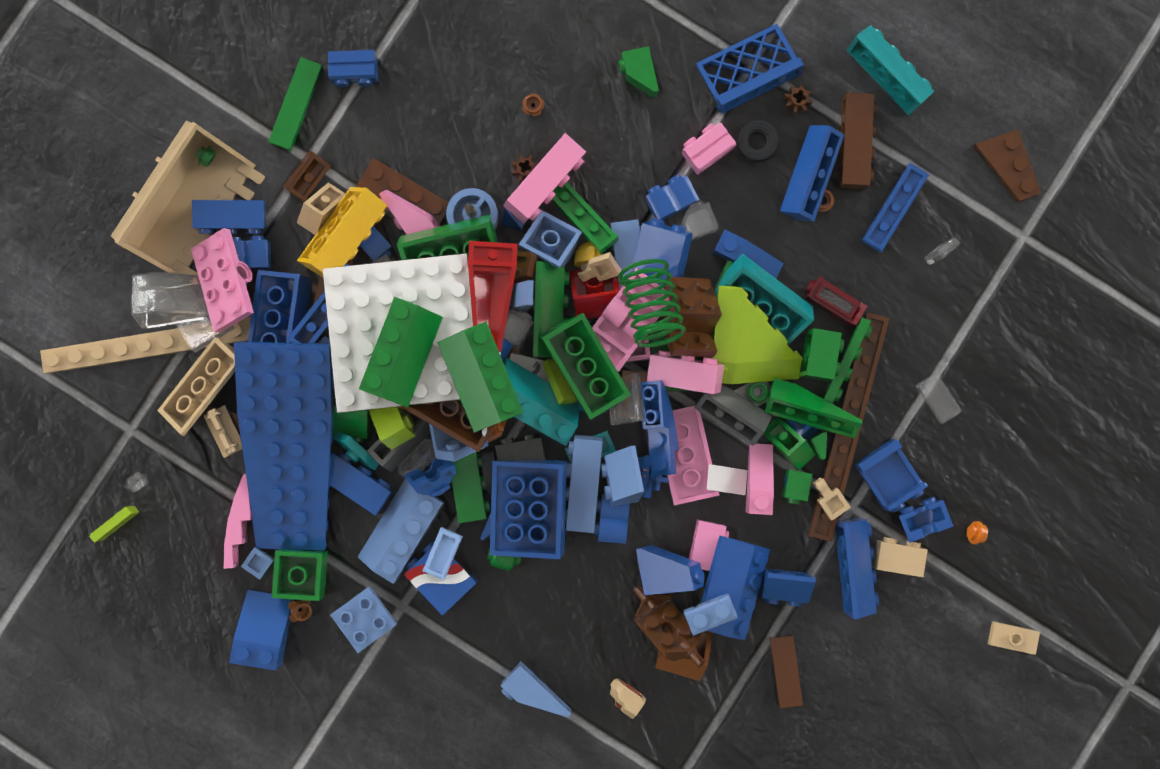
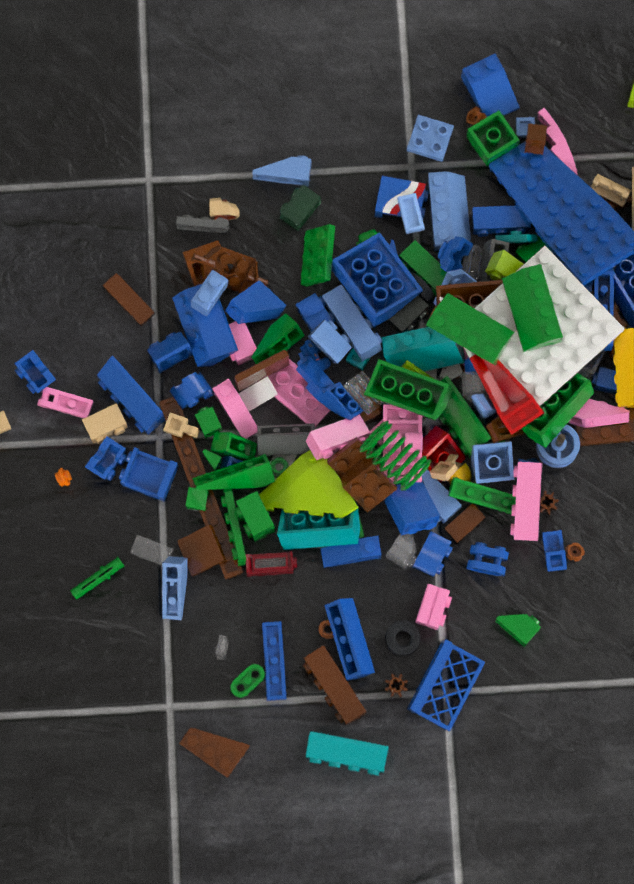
camera: 150 degrees right, 10 degrees down
none -> blue cylinder [15,350,56,394]
none -> bright pink plate [37,387,94,419]
none -> green pin [70,557,125,600]
none -> medium blue slope [162,556,187,620]
none -> blue cylinder [170,372,214,409]
none -> dark grey hinge [176,215,230,233]
none -> reddish brown tile [177,525,226,576]
none -> green slope [186,487,208,511]
none -> green plate [231,664,265,698]
none -> reddish brown tile [234,350,289,391]
none -> green slope [251,313,305,364]
none -> clear green brick [280,184,321,231]
none -> green plate [301,224,335,287]
none -> reddish brown tile [444,503,486,543]
none -> blue brick [467,542,509,576]
none -> reddish brown brick [524,123,547,155]
none -> blue slope [542,530,567,572]

